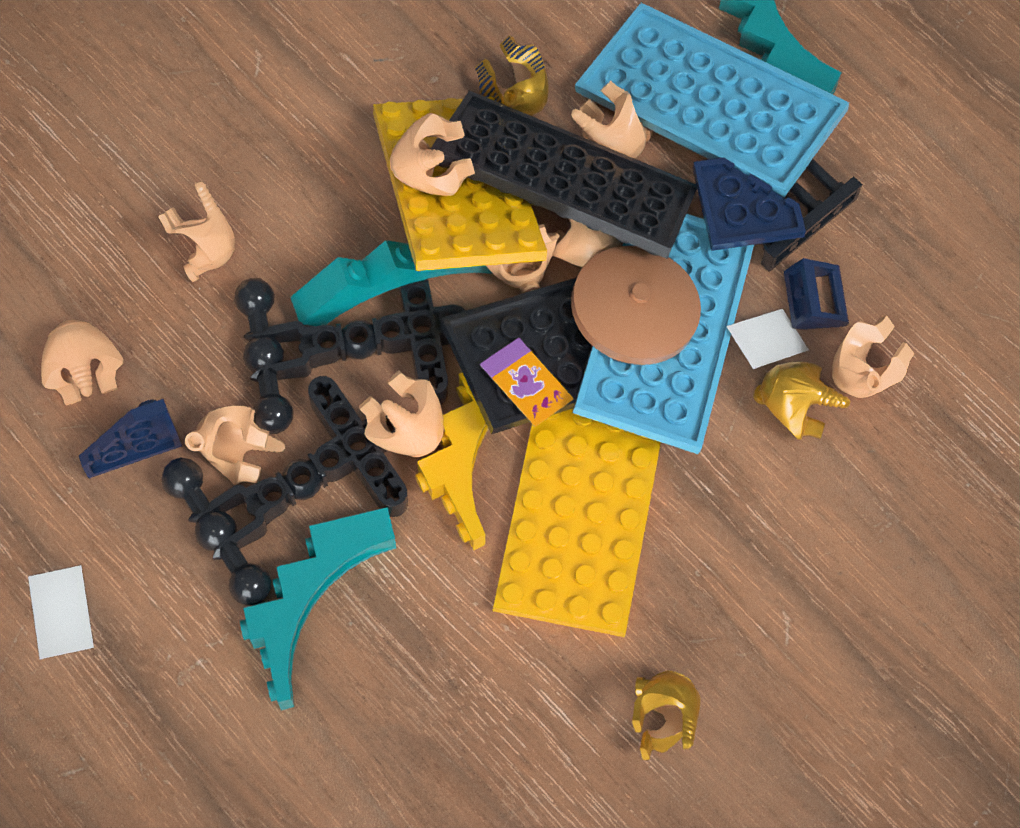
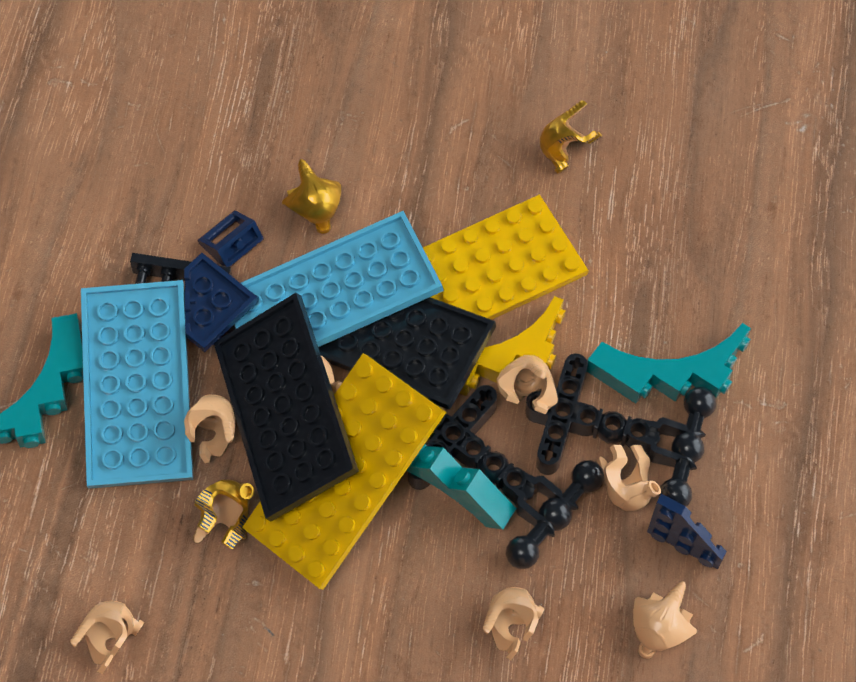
camera: 130 degrees left, 5 degrees down
white sticker [28,565,94,659] -> none
light nougat piece [390,113,475,196] -> none
sticker [480,338,574,427] -> none
nougat dish [571,246,701,365] -> none
white sticker [726,309,809,369] -> none
light nougat piece [832,316,914,398] -> none

